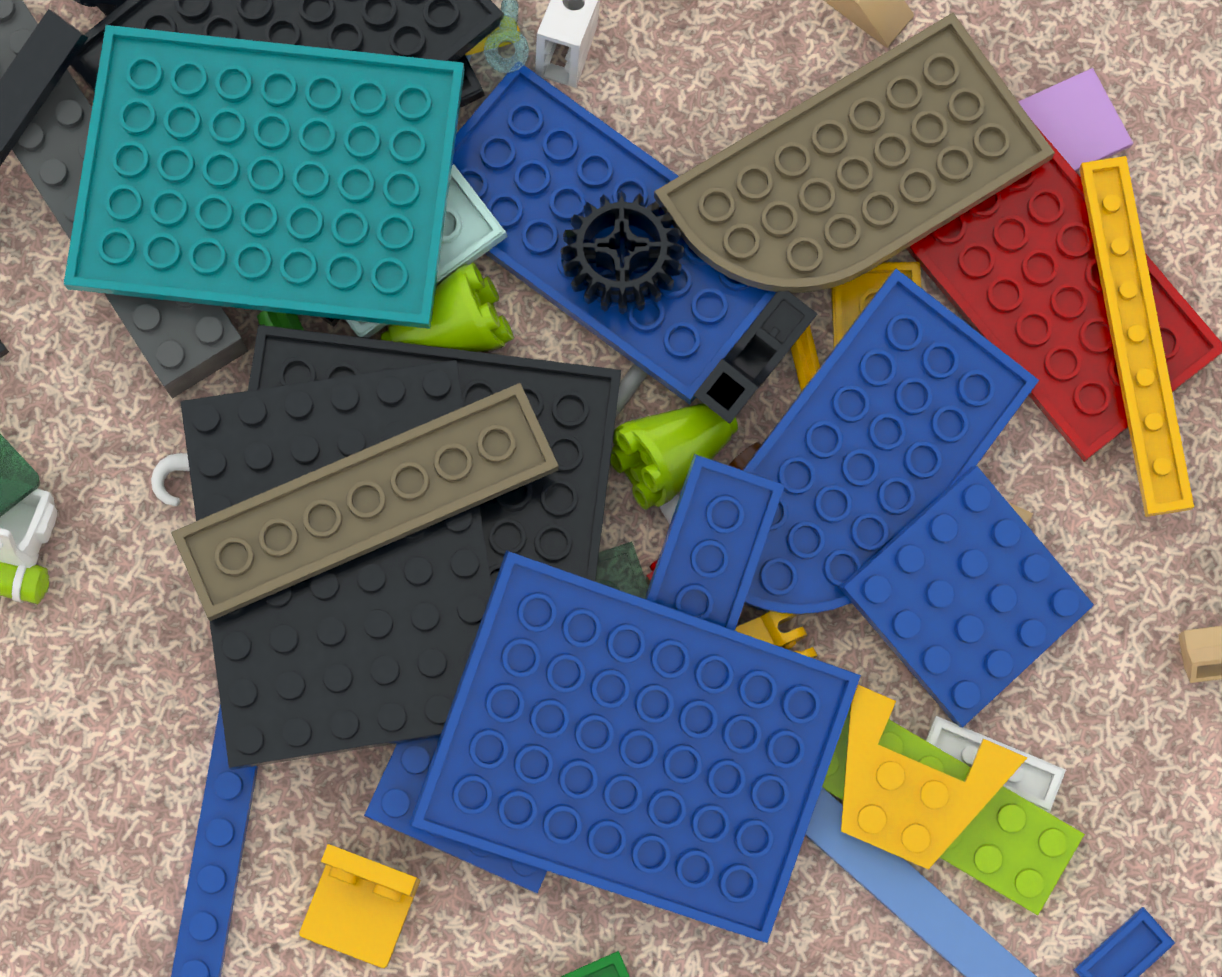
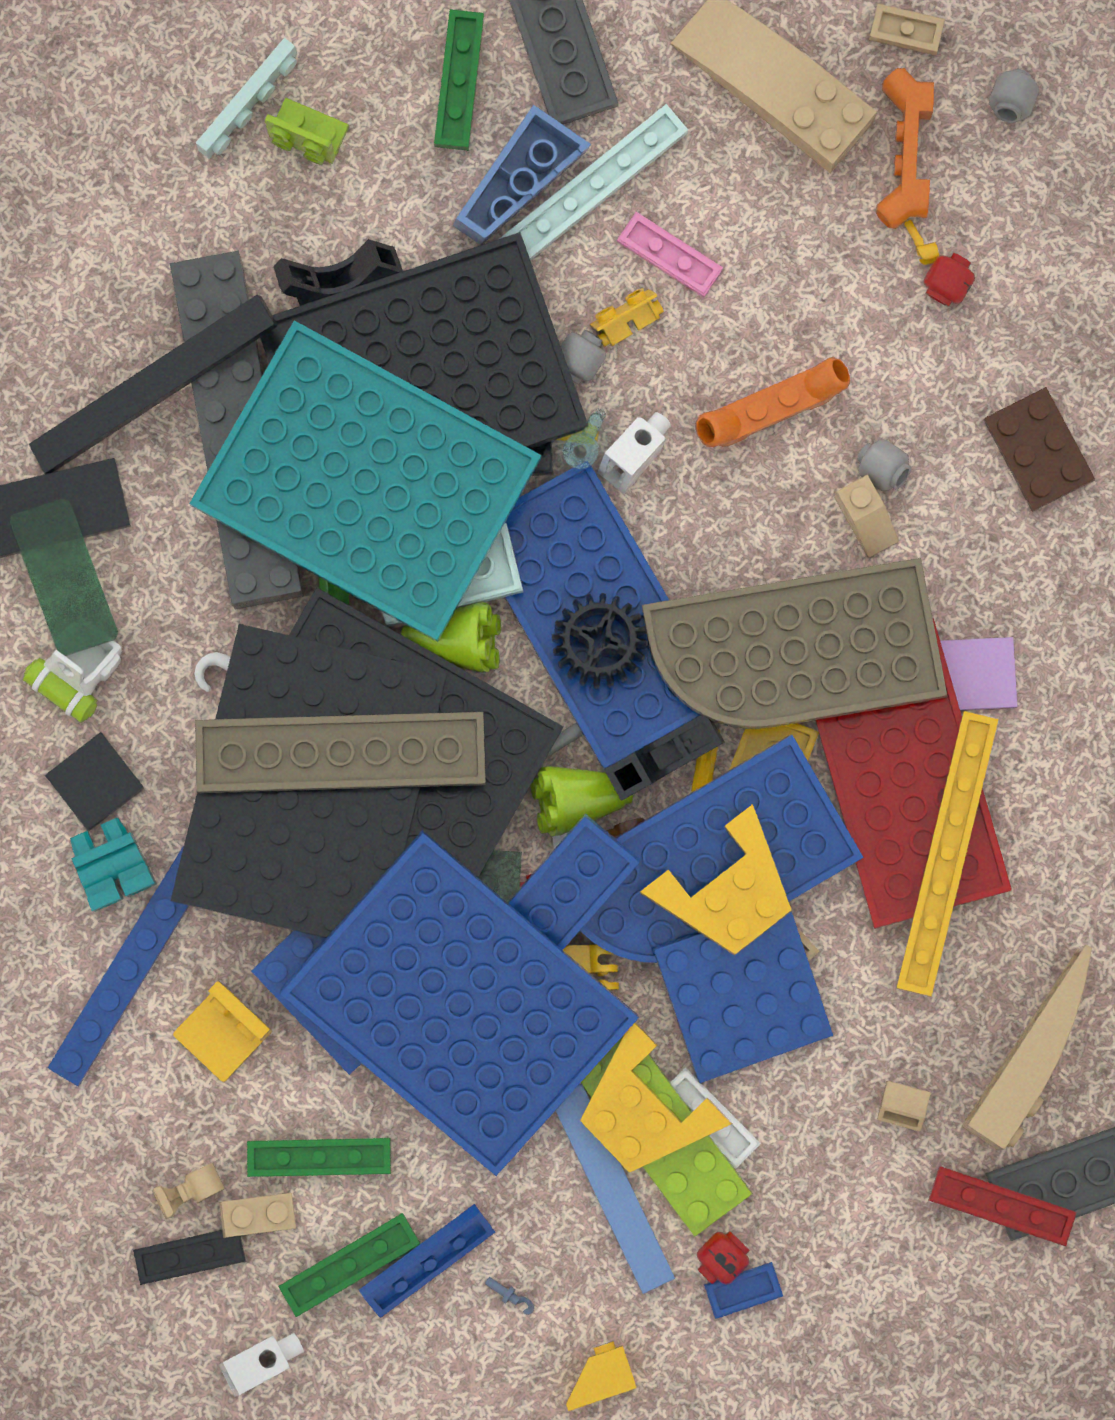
camera: 25 degrees right, 5 degrees up
none -> black tile [45,732,144,831]
none -> teal hips [70,818,157,912]
none -> yellow wing [640,804,791,956]
none -> red head [697,1231,750,1285]

